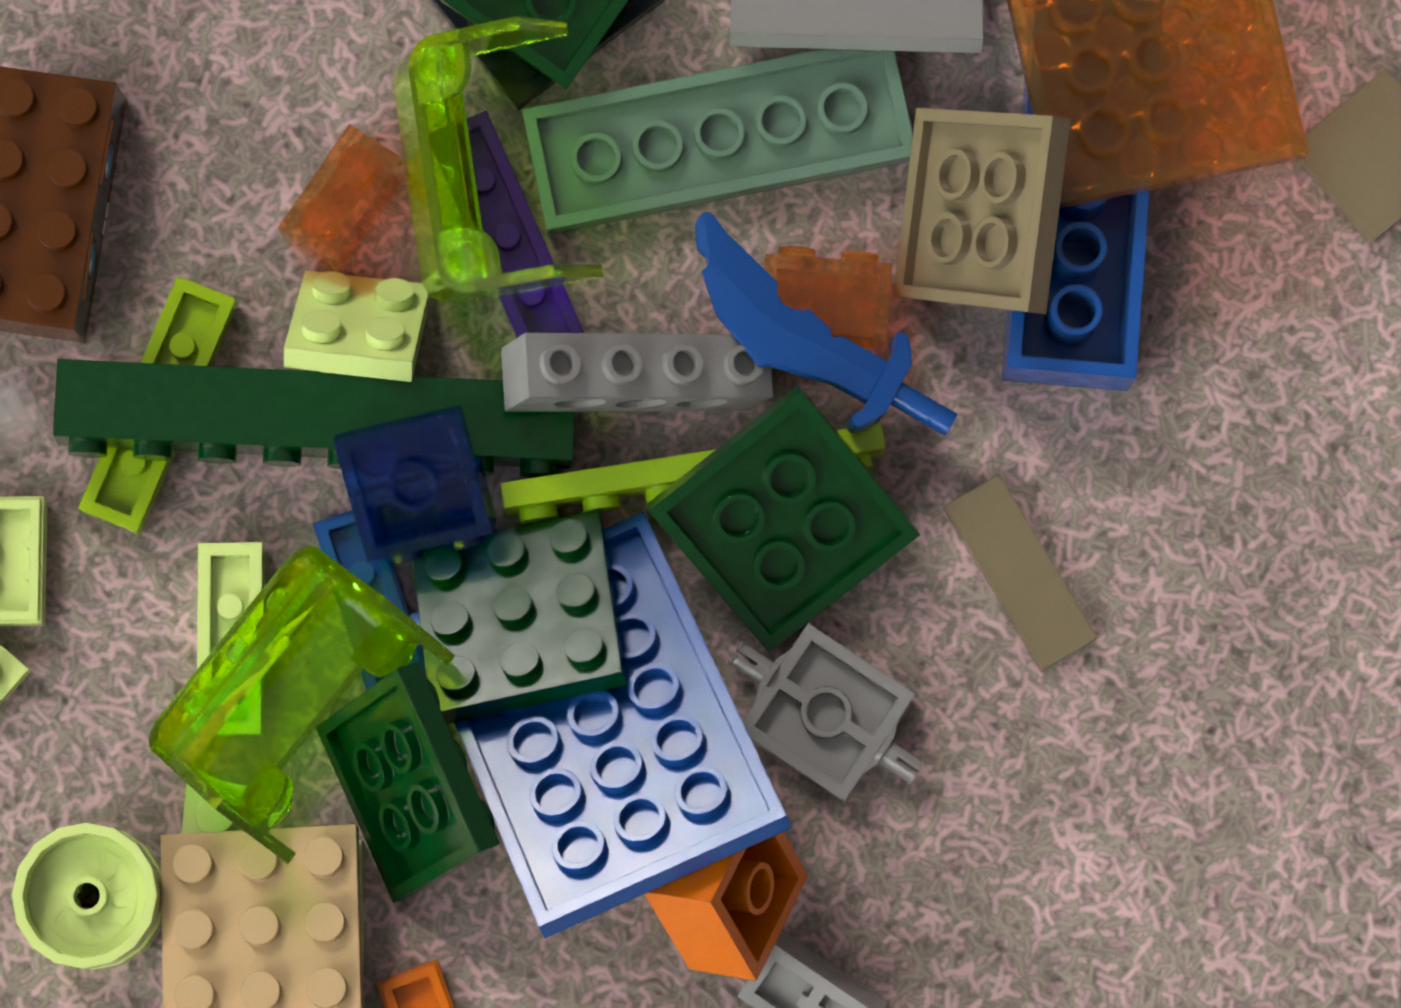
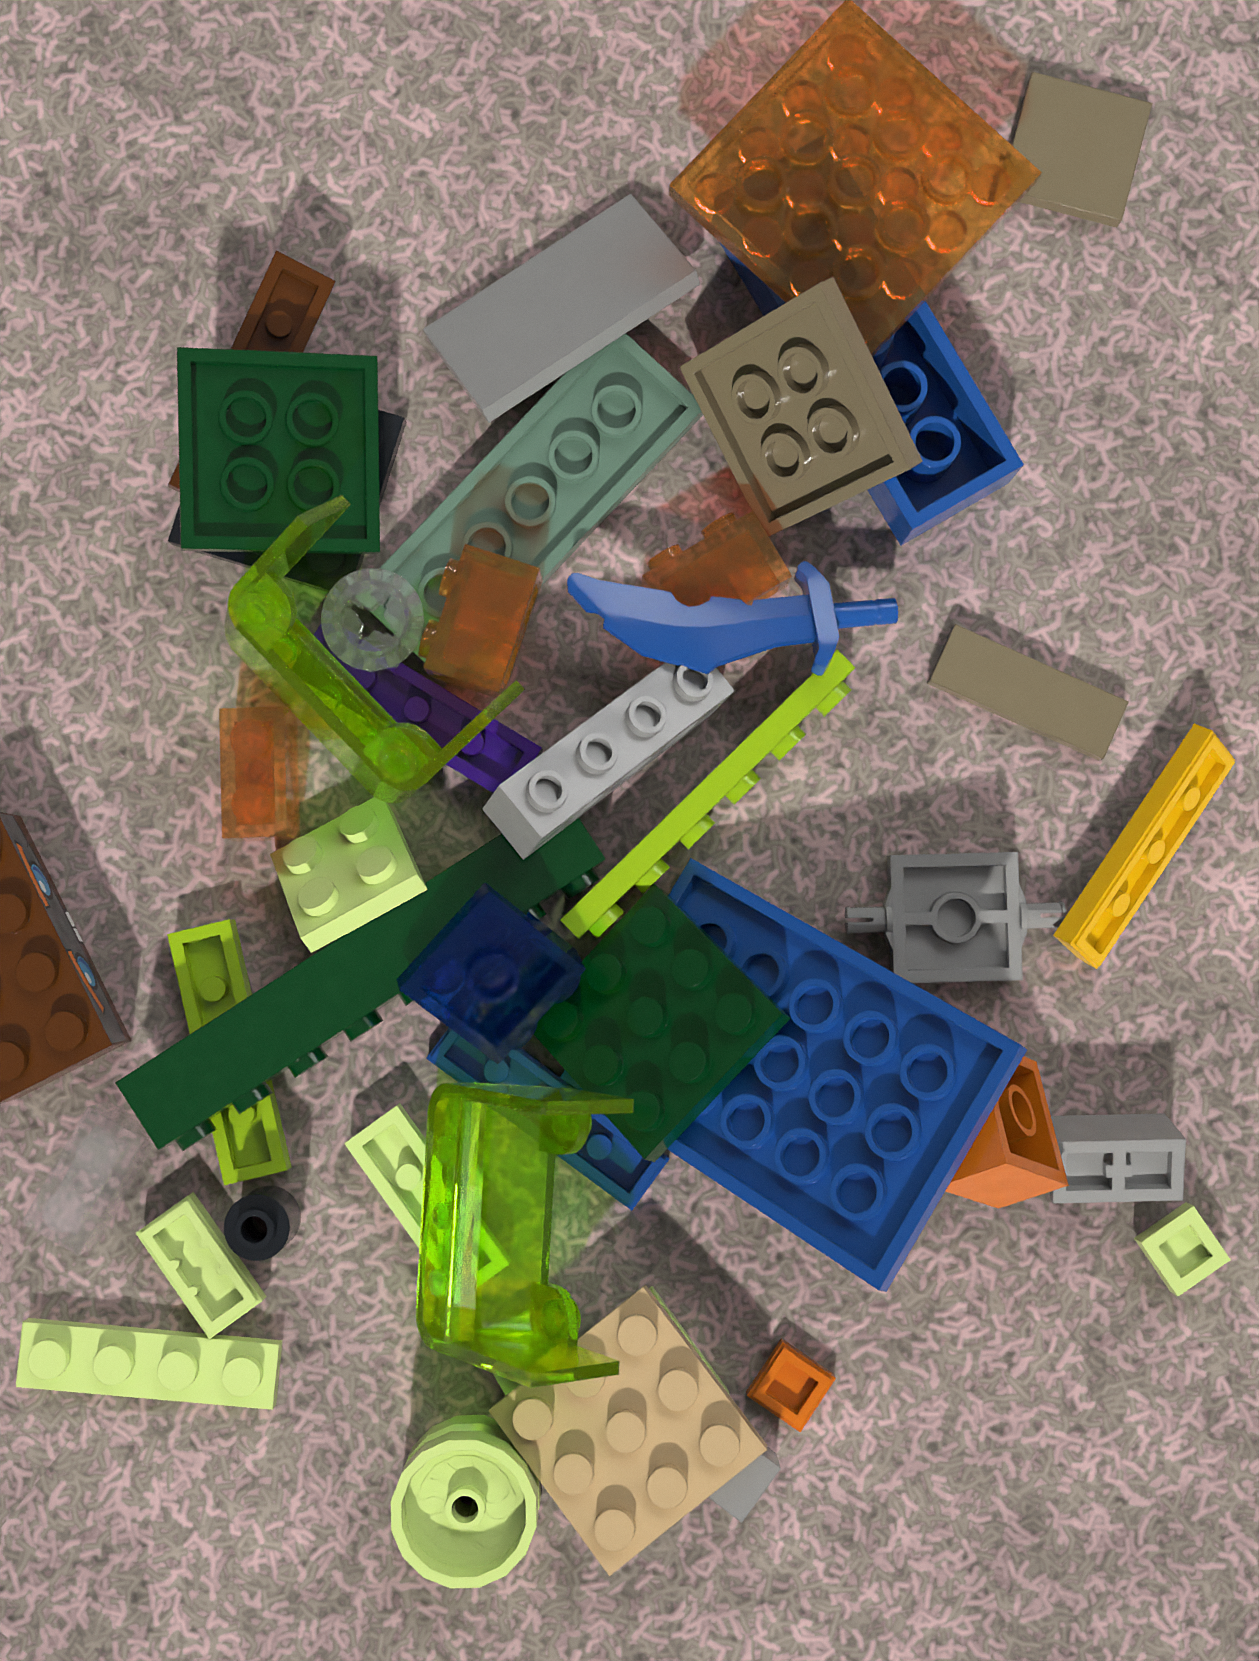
camera: 35 degrees left, 5 degrees up
dark green plate [315,661,500,903] -> none
dark green plate [647,384,920,653] -> none
none -> black brick [224,1186,301,1261]
none -> clear gear [321,568,426,672]
none -> clear orange brick [418,544,543,700]
none -> yellow tile [1053,723,1235,969]

